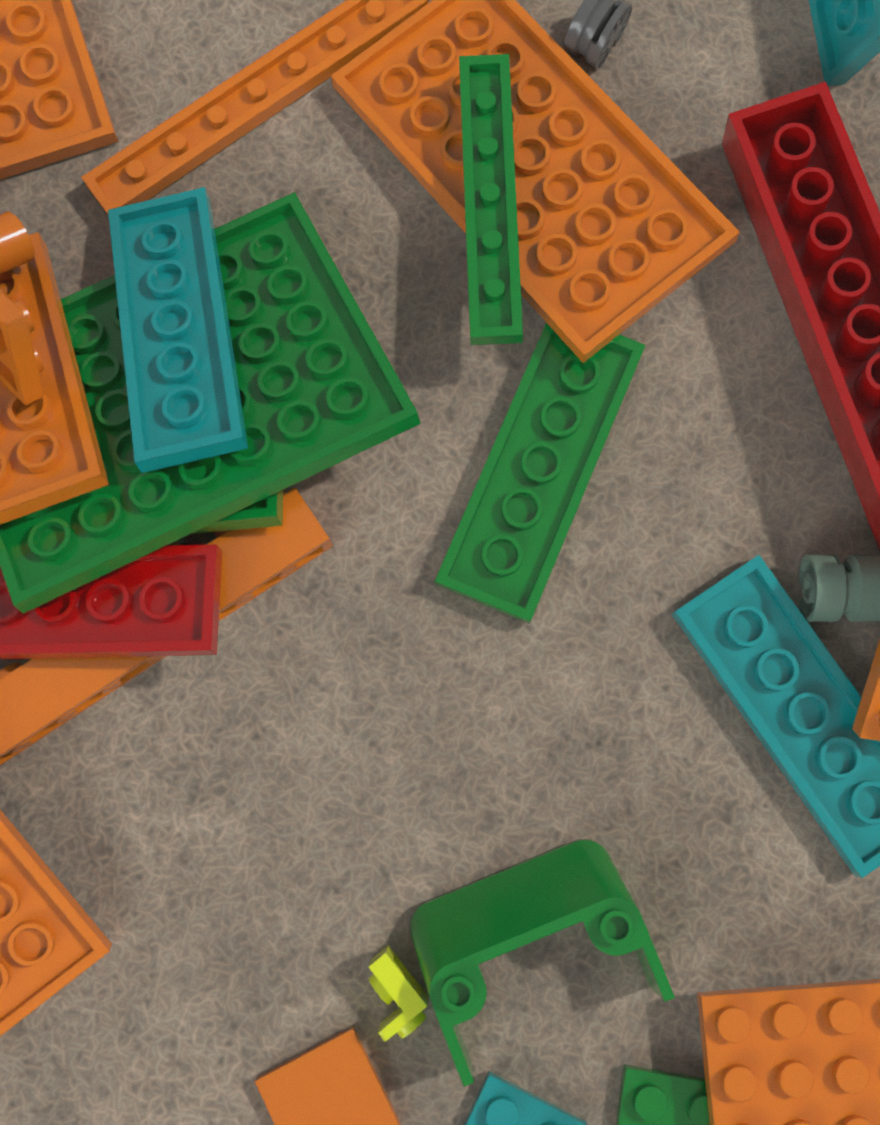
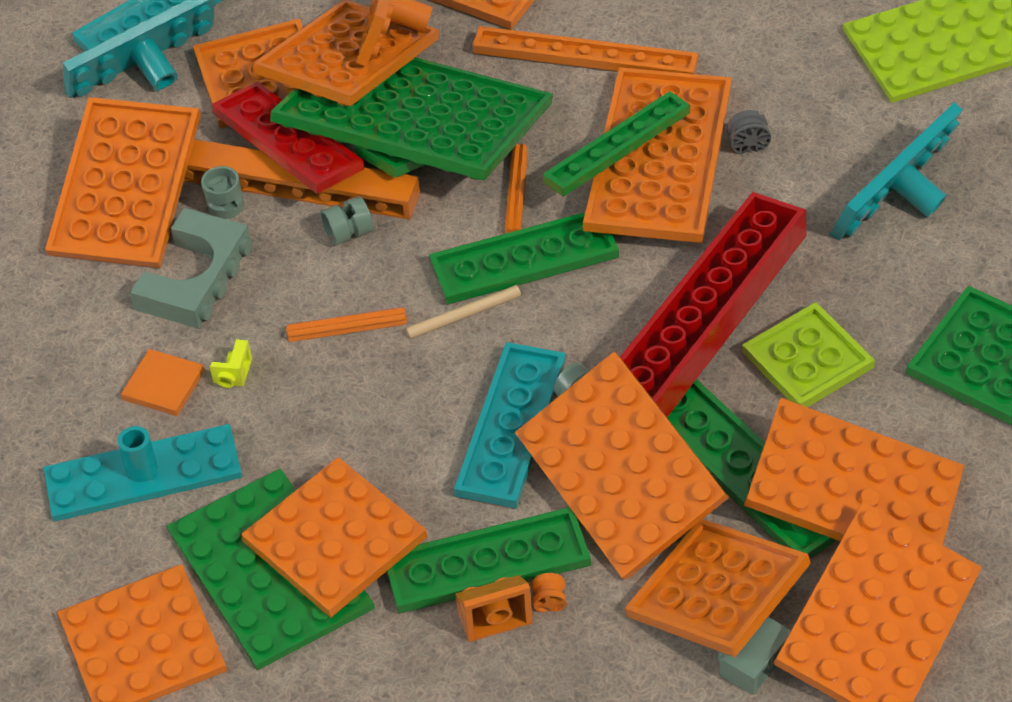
camera: 55 degrees right, 30 degrees down
teal plate [108,187,248,473] -> none
green windscreen [410,839,675,1087] -> none
none -> sand green arch [130,208,253,329]
none -> sand green wheel [201,166,244,219]
none -> orange axle [286,307,407,342]
none -> sand green wheel [320,196,374,246]
none -> tan bar [405,285,521,339]
none -> orange axle [505,144,528,234]

